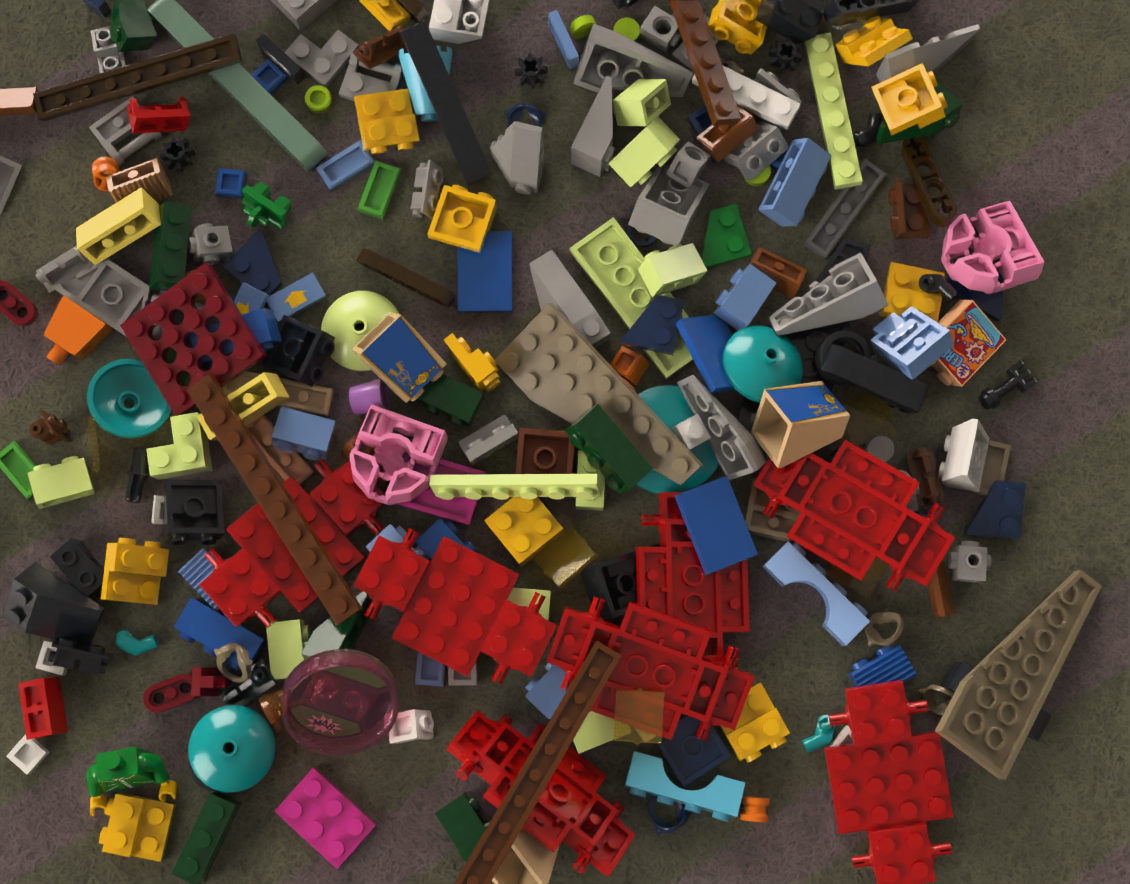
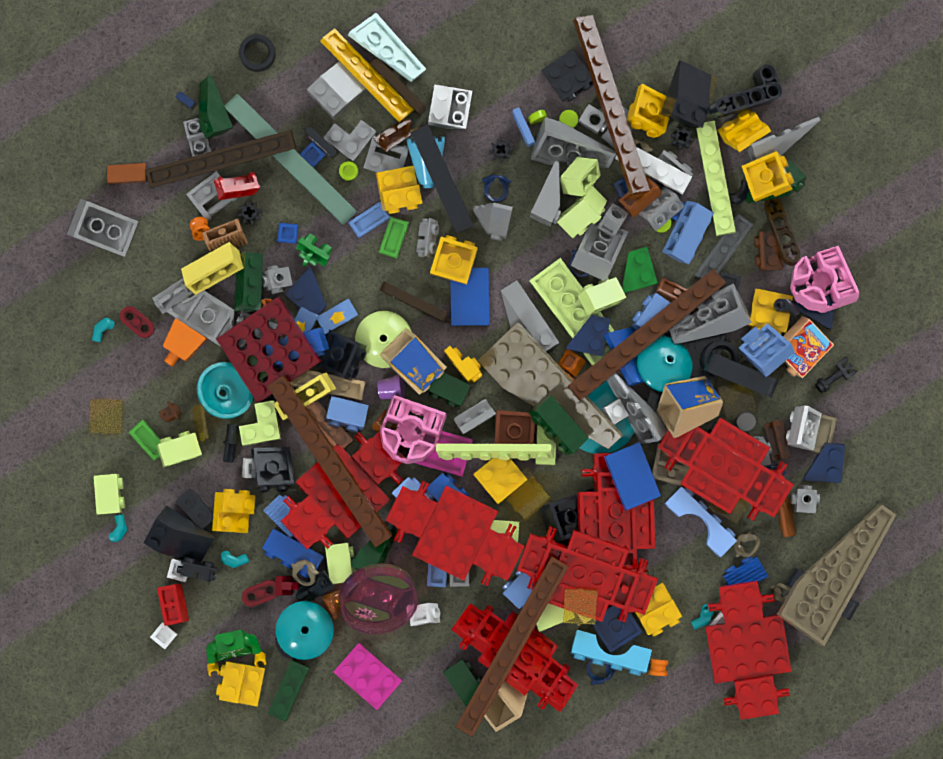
camera: 10 degrees left, 5 degrees up
none -> reddish brown plate [568,269,726,402]

